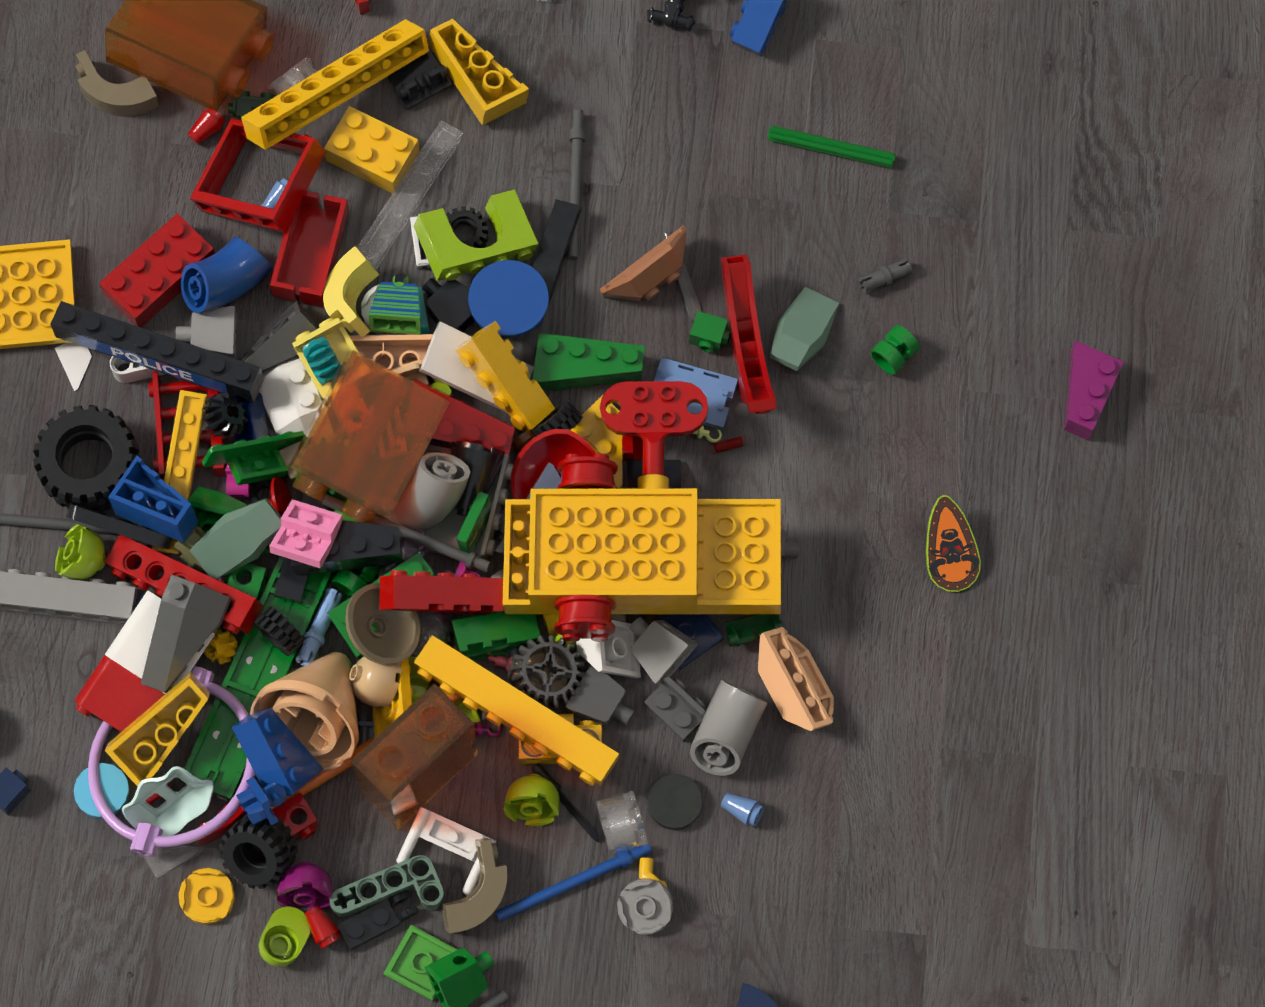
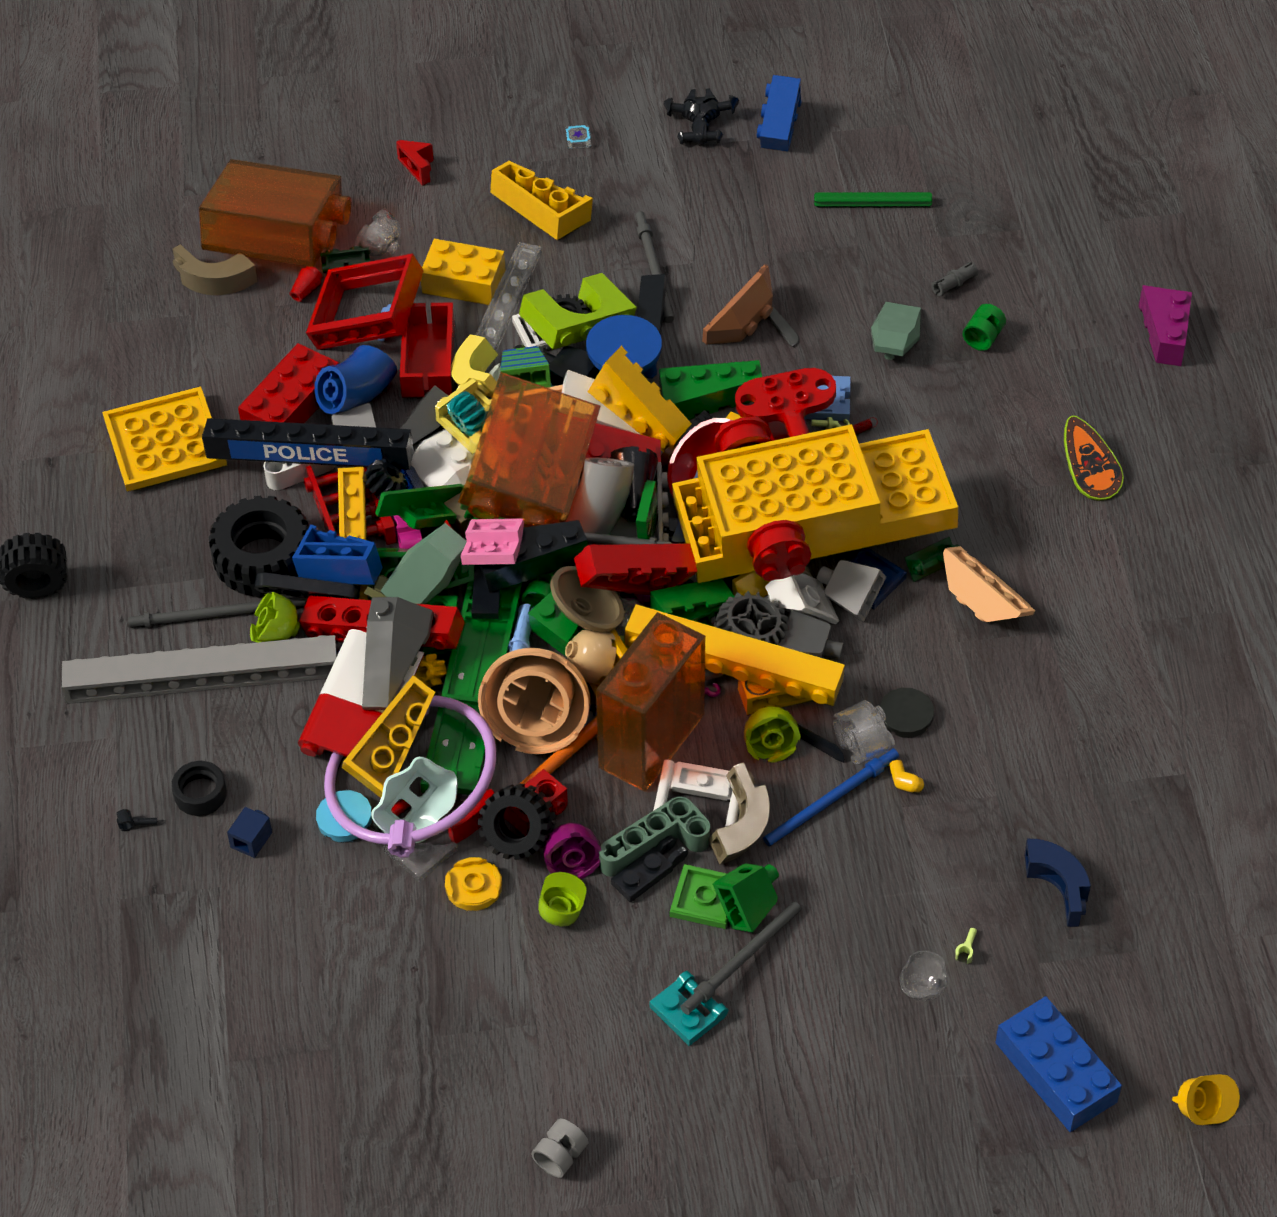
camera: 10 degrees left, 20 degrees down
white sticker [55,343,92,391] -> none
blue wedge [232,708,323,796] -> none
blue hips [236,777,286,825] -> none
yellow brick [241,19,429,150] -> none
black tyre [254,606,305,656] -> none
red cone [304,905,341,949] -> none
black hinge [387,48,453,109] -> none
light grey tile [617,878,674,935] -> none
dark grey bracket [644,675,706,742] -> none
green brick [689,311,731,353] -> none
light grey brick [690,680,768,776] -> none
red arch [721,254,777,414] -> none
medium blue cone [721,792,764,826] -> none

